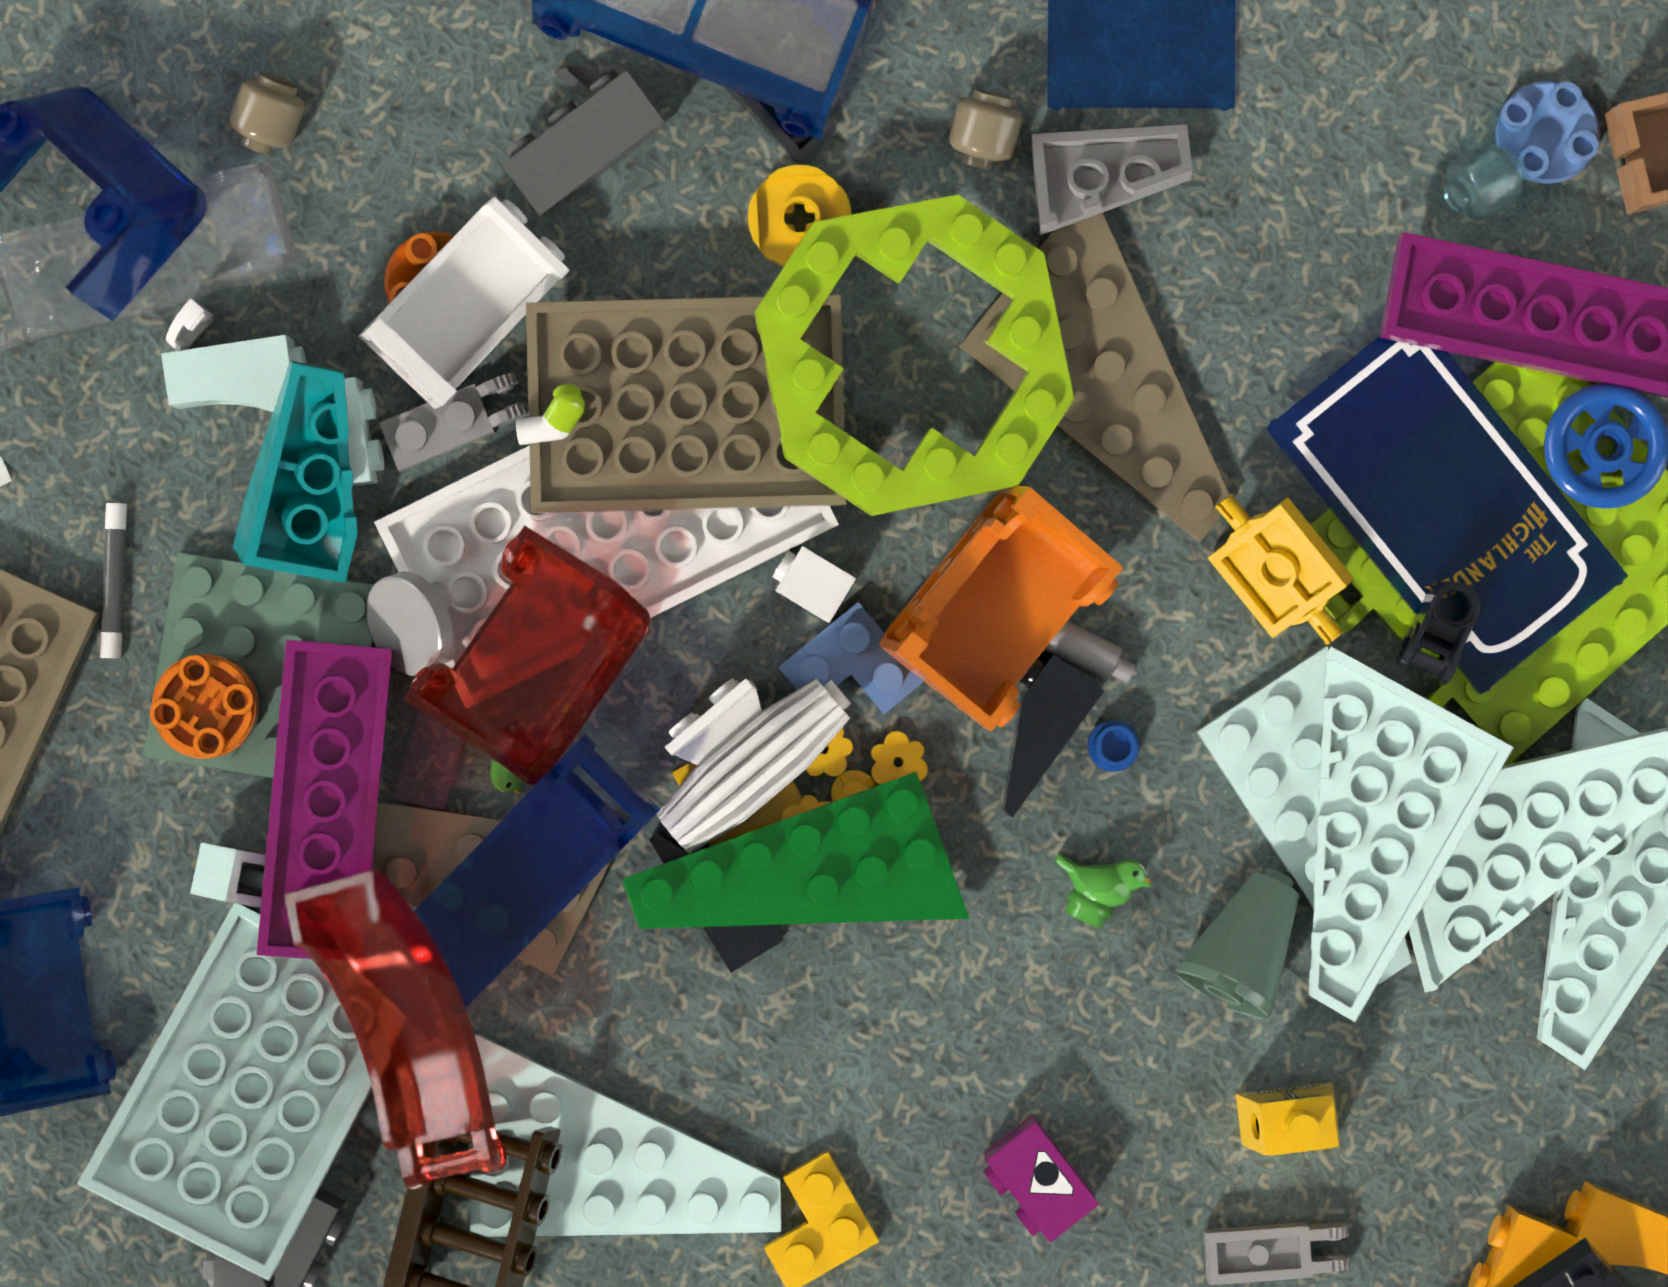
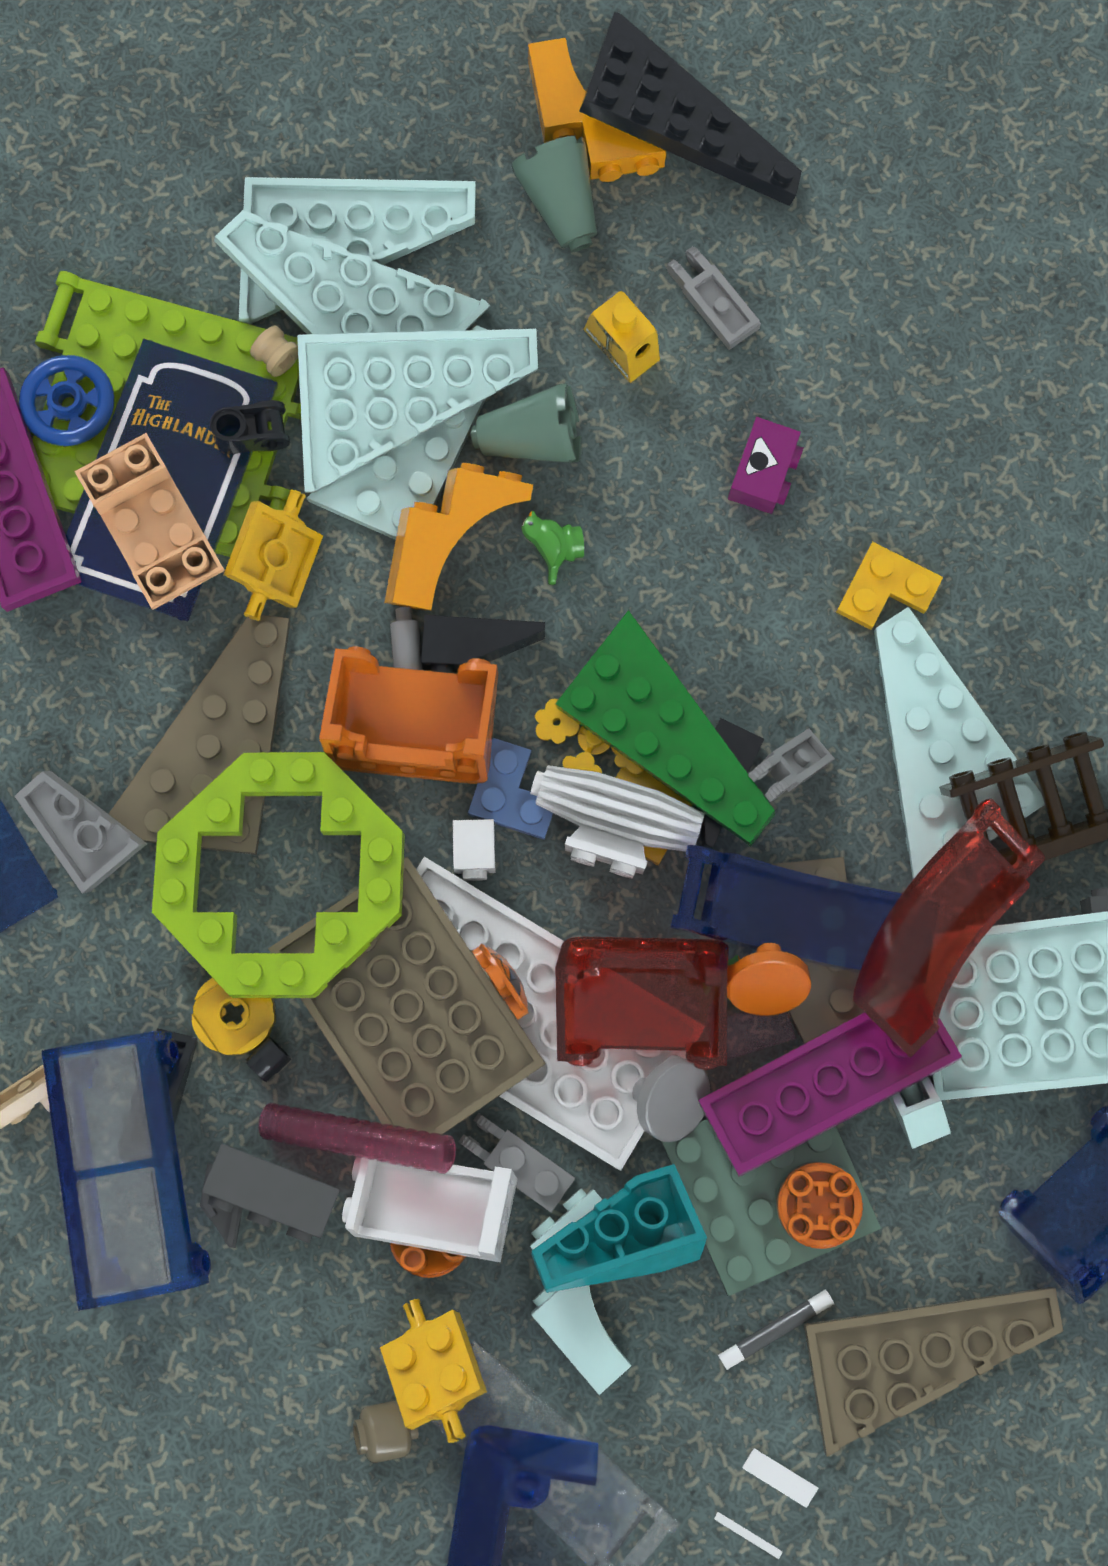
camera: 130 degrees left, 10 degrees down
white tile [166,298,214,351] -> none
arm [516,383,585,445] -> none
dark tan head [949,89,1023,170] -> none
blue plate [1087,720,1140,772] -> none
none -> light nougat slope [74,433,225,610]
none -> black hose [246,1036,291,1082]
none -> tan wheel [250,326,298,377]
none -> clear pink piece [258,1103,456,1174]
none -> yellow plate [380,1299,487,1443]
none -> light orange arch [384,463,533,611]
none -> orange dish [472,943,529,1020]
none -> sand green cone [511,136,597,252]
none -> orange tile [725,943,811,1016]
none -> light grey hinge [748,728,835,802]

